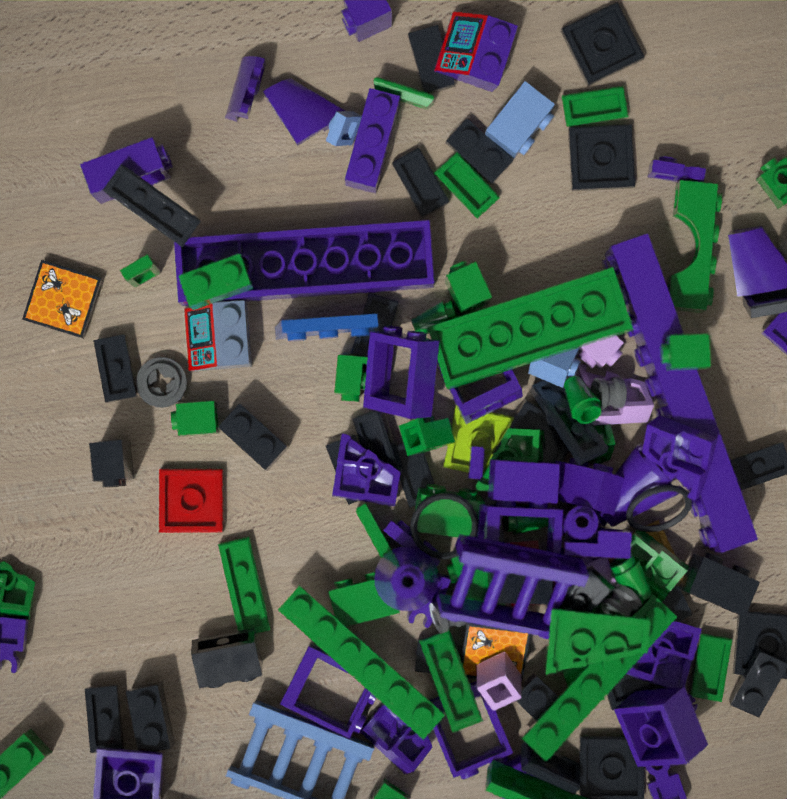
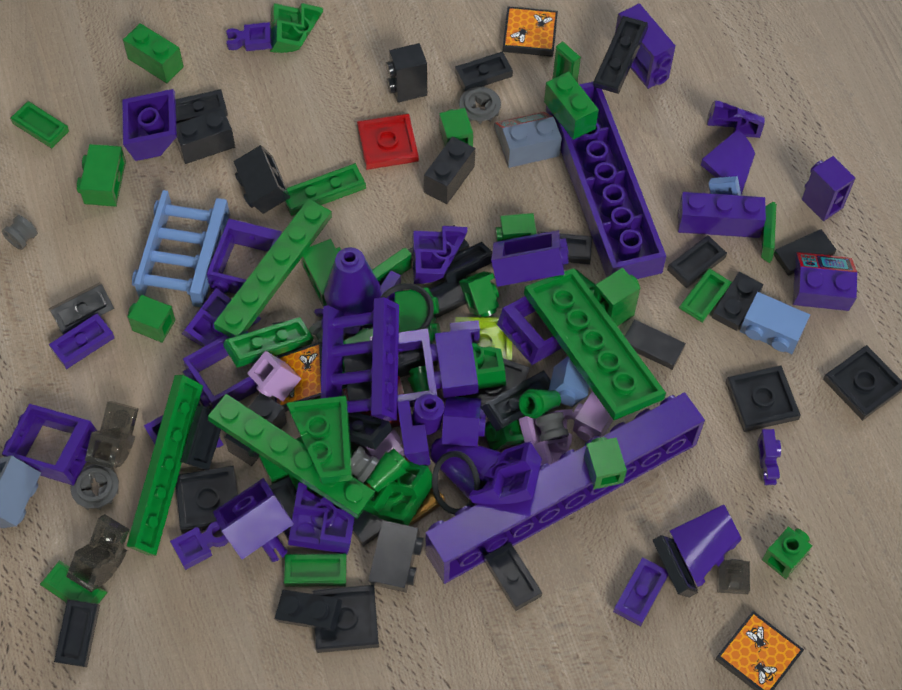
camera: 75 degrees right, 25 degrees down
blue wing [275,314,378,341] -> none
green tile [561,86,628,127] -> none
green arch [667,180,722,313] -> none
none -> black tile [625,319,686,370]

